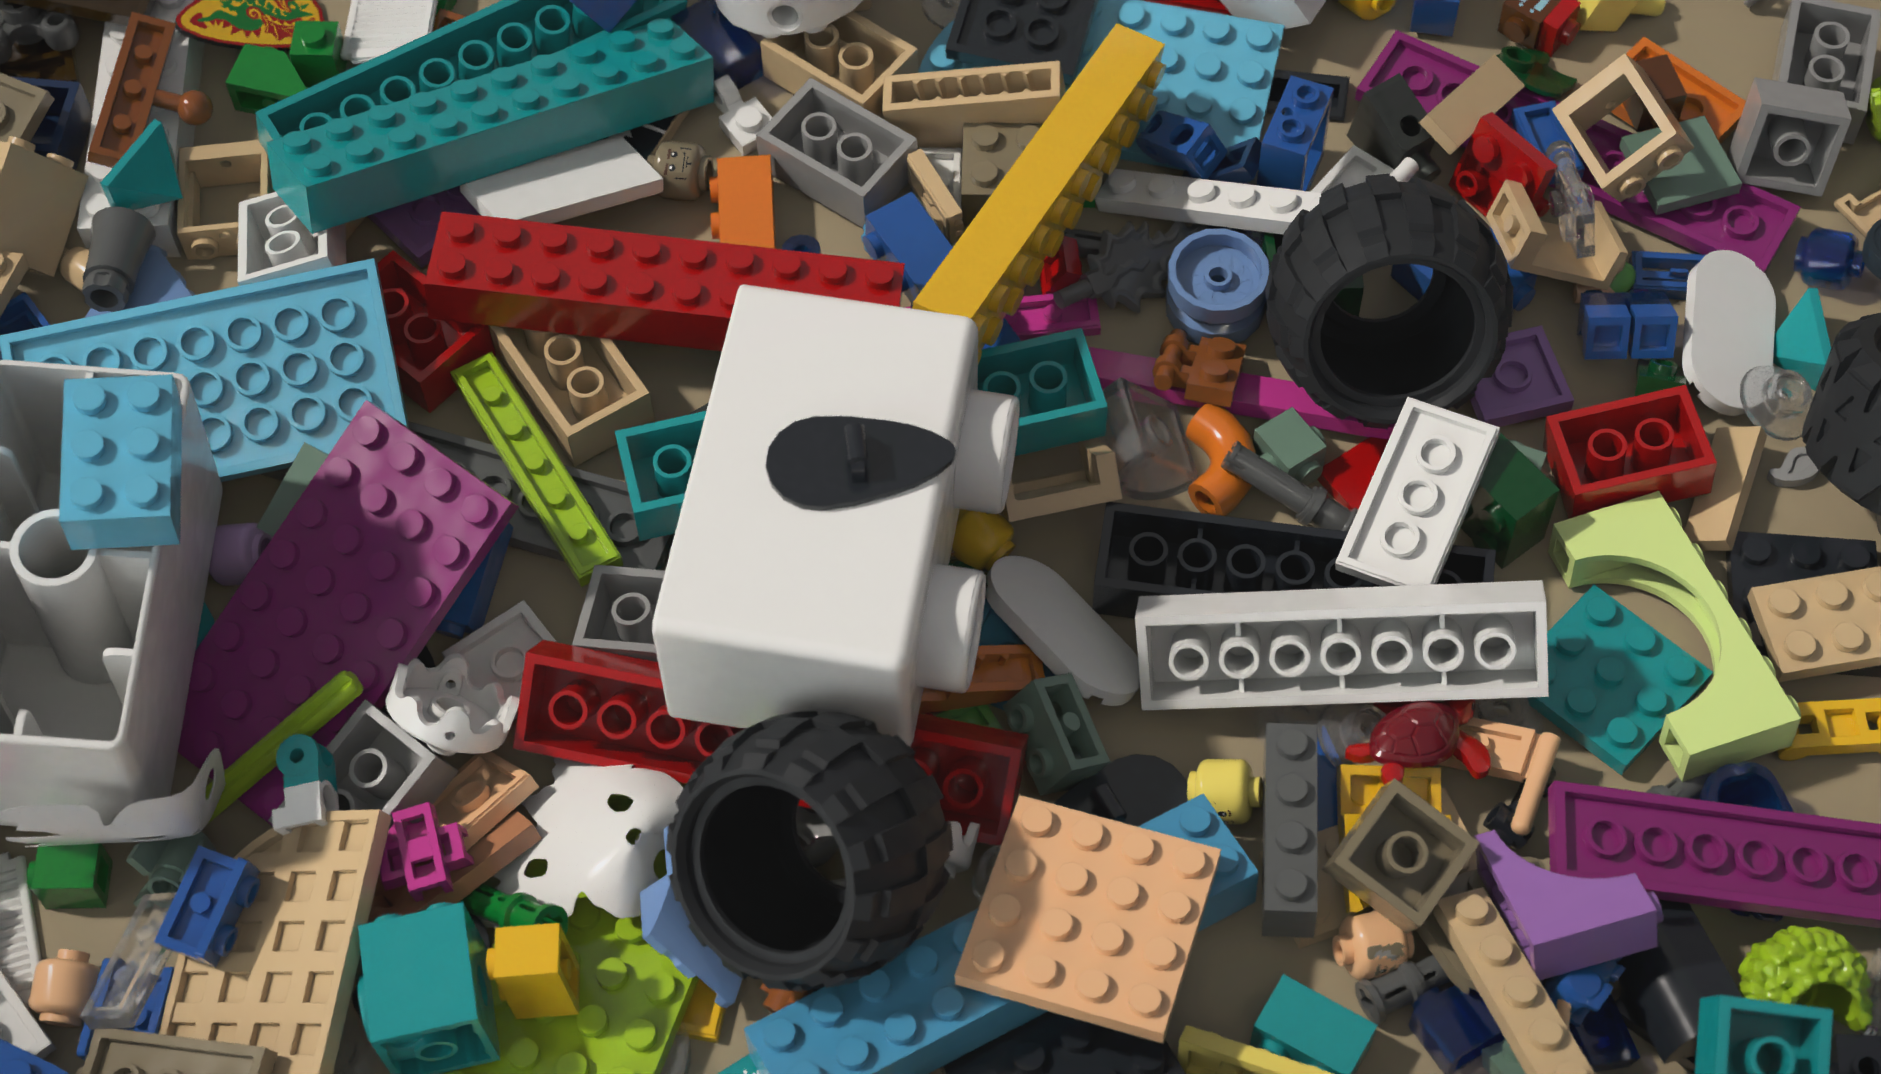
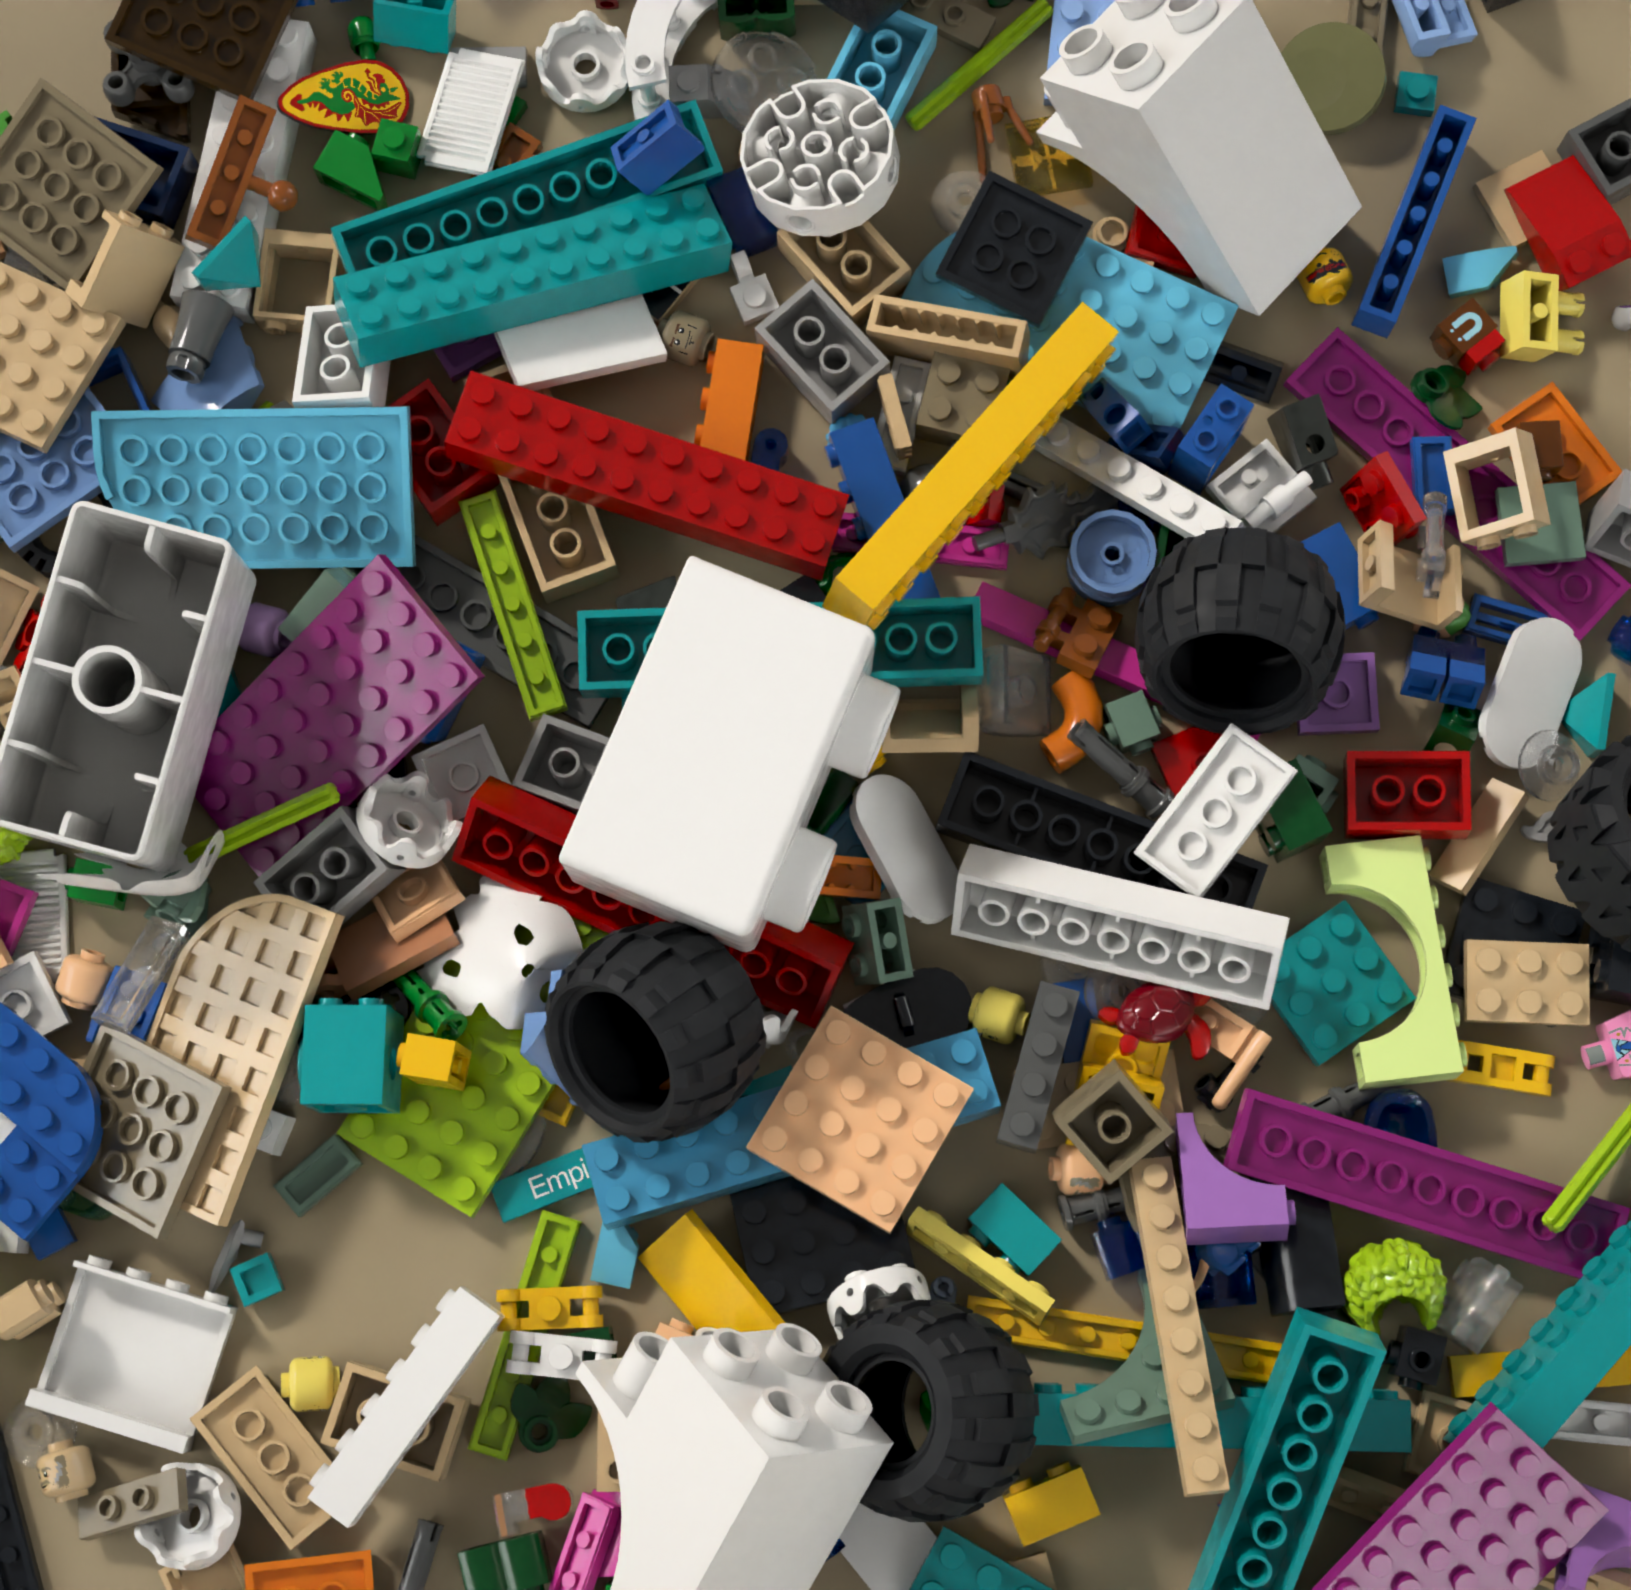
camera: 15 degrees right, 20 degrees up
medium azure brick [59,374,182,550] -> none
blue bracket [154,845,260,968] -> none
leg [272,734,339,835] -> none
dark pink piece [380,802,475,902] -> none
black shield [765,416,956,511] -> none
tan tile [1419,54,1525,155] -> none

